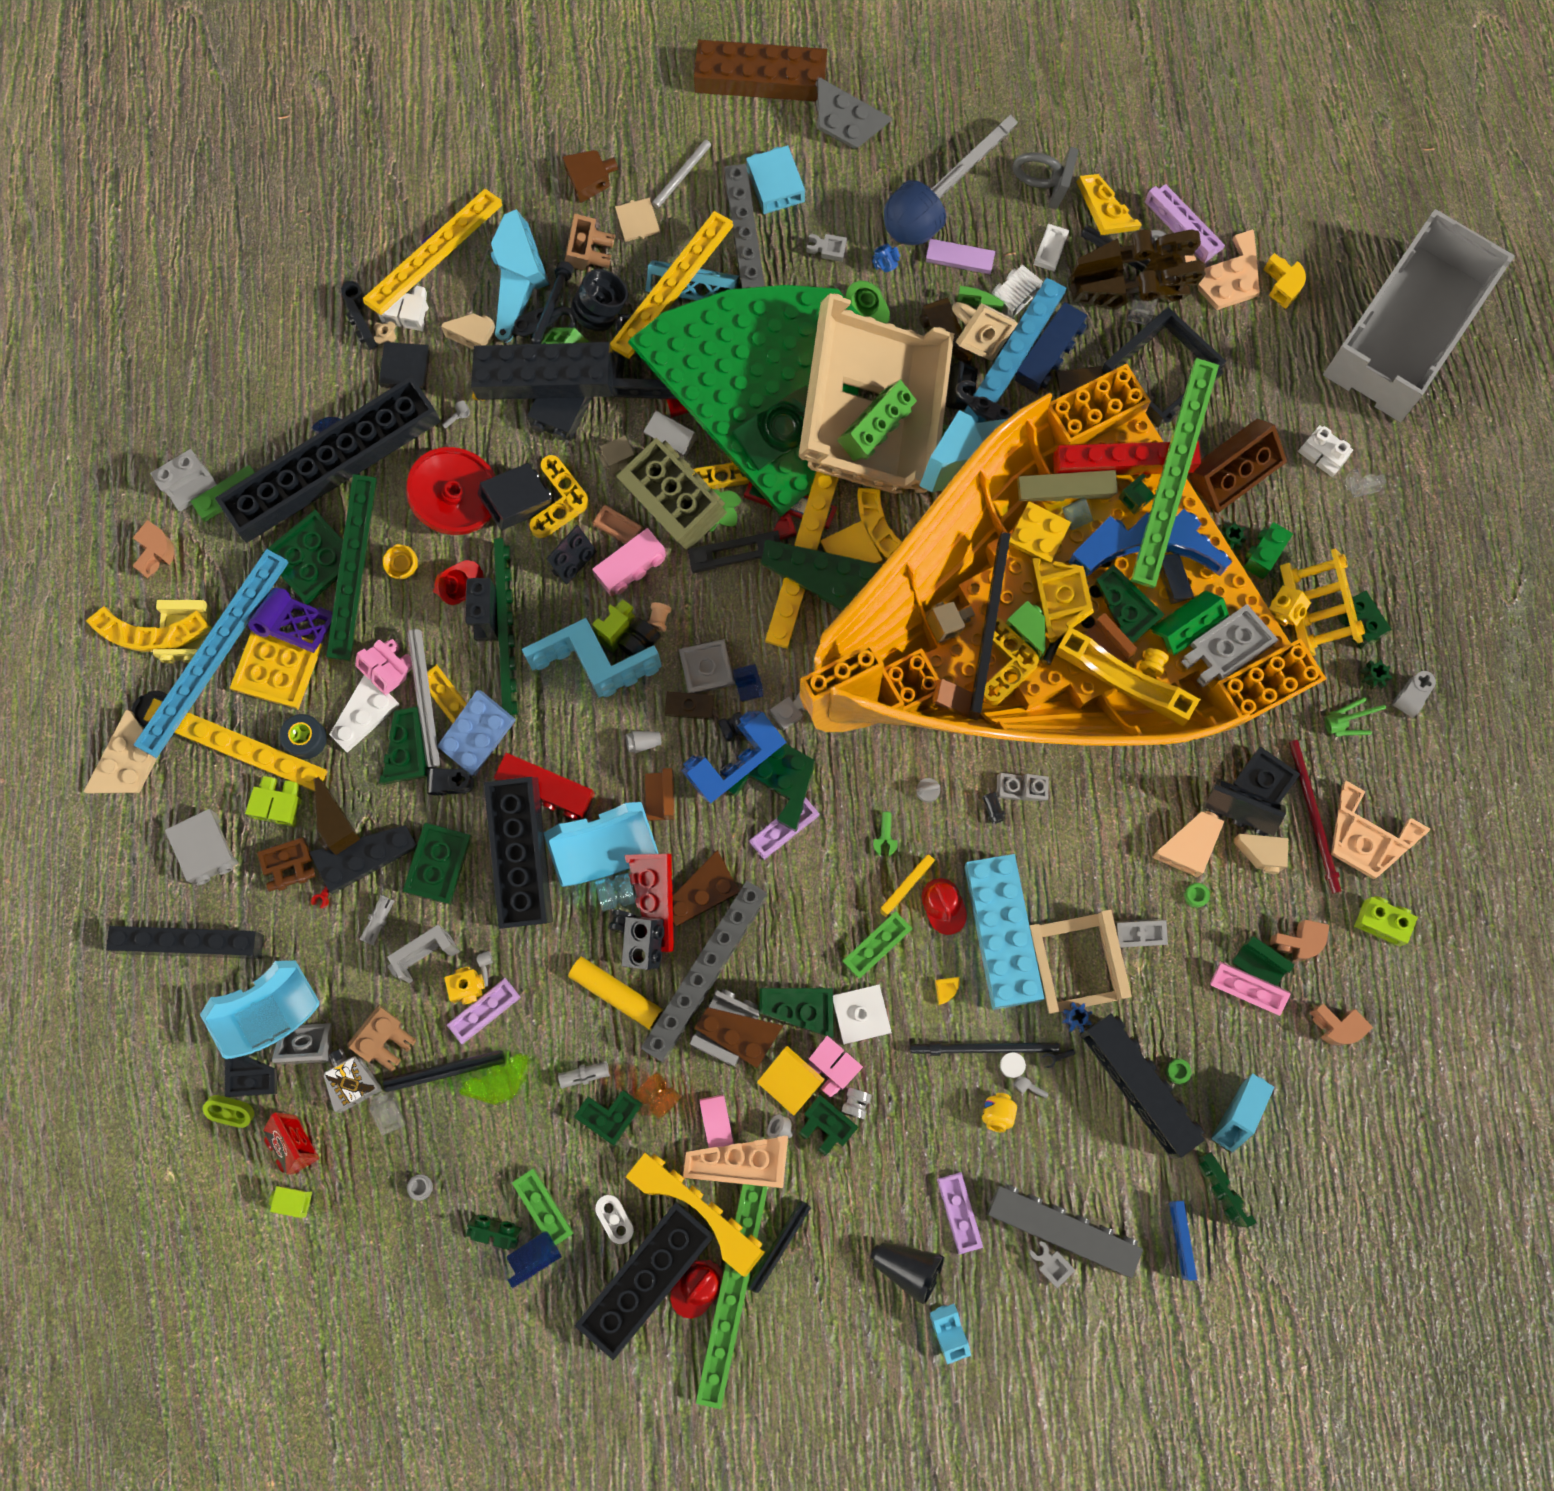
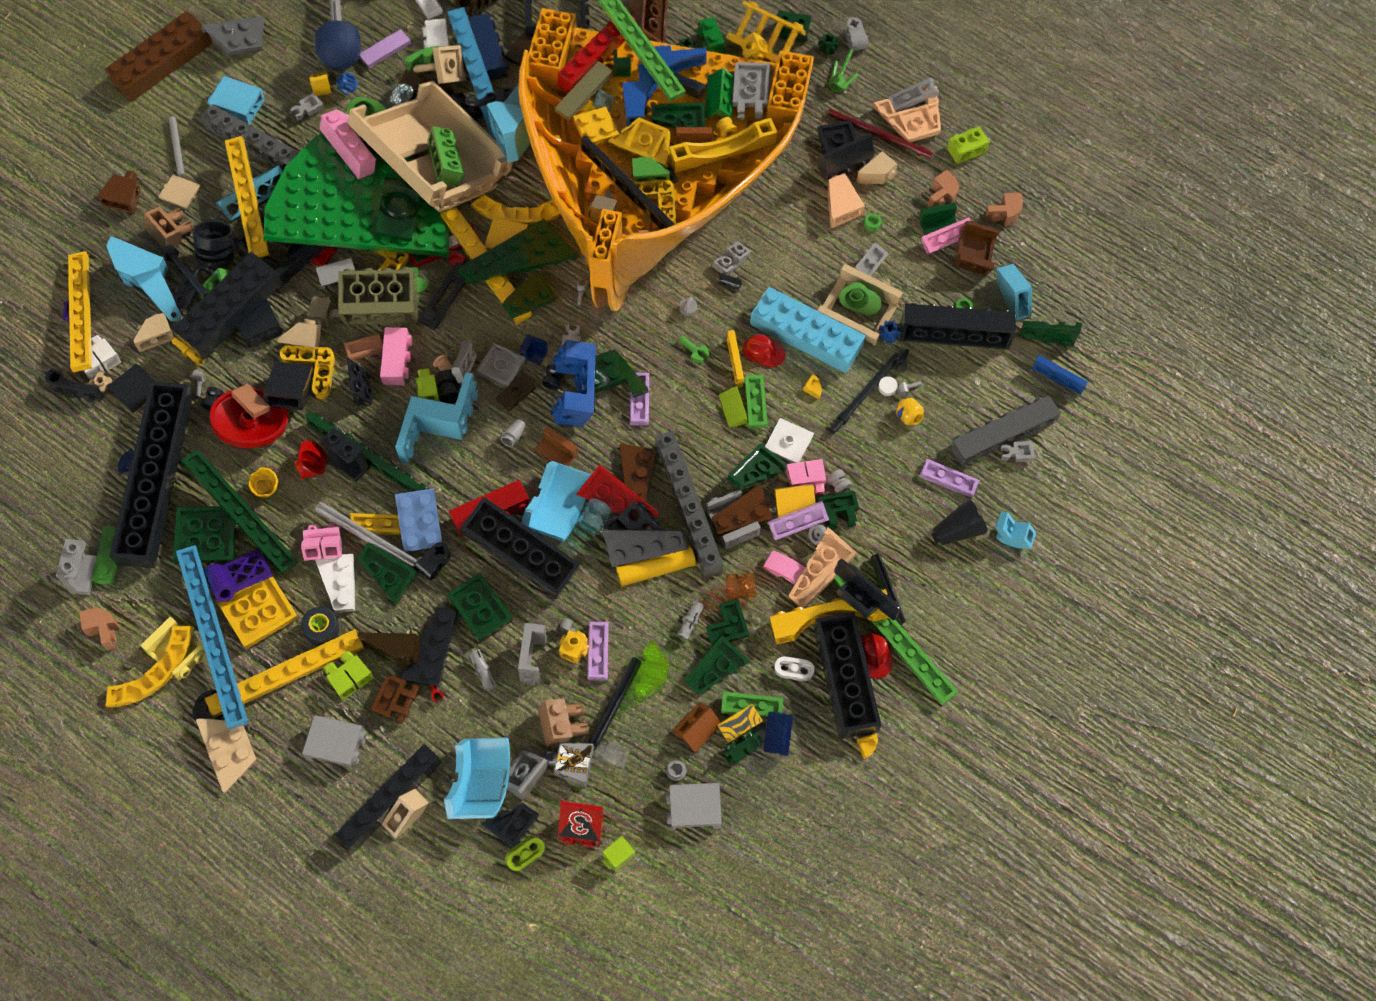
camera: 55 degrees left, 10 degrees down
none -> black wheel [201,386,224,411]
none -> nougat tile [231,384,270,418]
none -> tan slope [278,319,321,347]
none -> yellow slope [310,71,332,96]
none -> bright pink wedge [320,109,376,179]
none -> tan slope [382,789,429,839]
none -> clear light blue plate [385,84,413,109]
none -> light grey plate [451,340,477,383]
none -> dark green wing [502,270,557,319]
none -> black wing [602,529,687,567]
none -> light grey panel [666,783,722,830]
none -> dark orange panel [672,703,721,752]
none -> dark green wing [682,635,751,695]
none -> tile [718,703,763,743]
none -> lime slope [719,386,747,428]
none -> lavender tile [768,501,829,540]
none -> black bracket [834,558,901,621]
none -> bright green piece [839,282,882,315]
none -> yellow tile [857,733,878,759]
none -> light grey plate [888,78,939,112]
none -> reddish brown panel [953,221,1000,276]

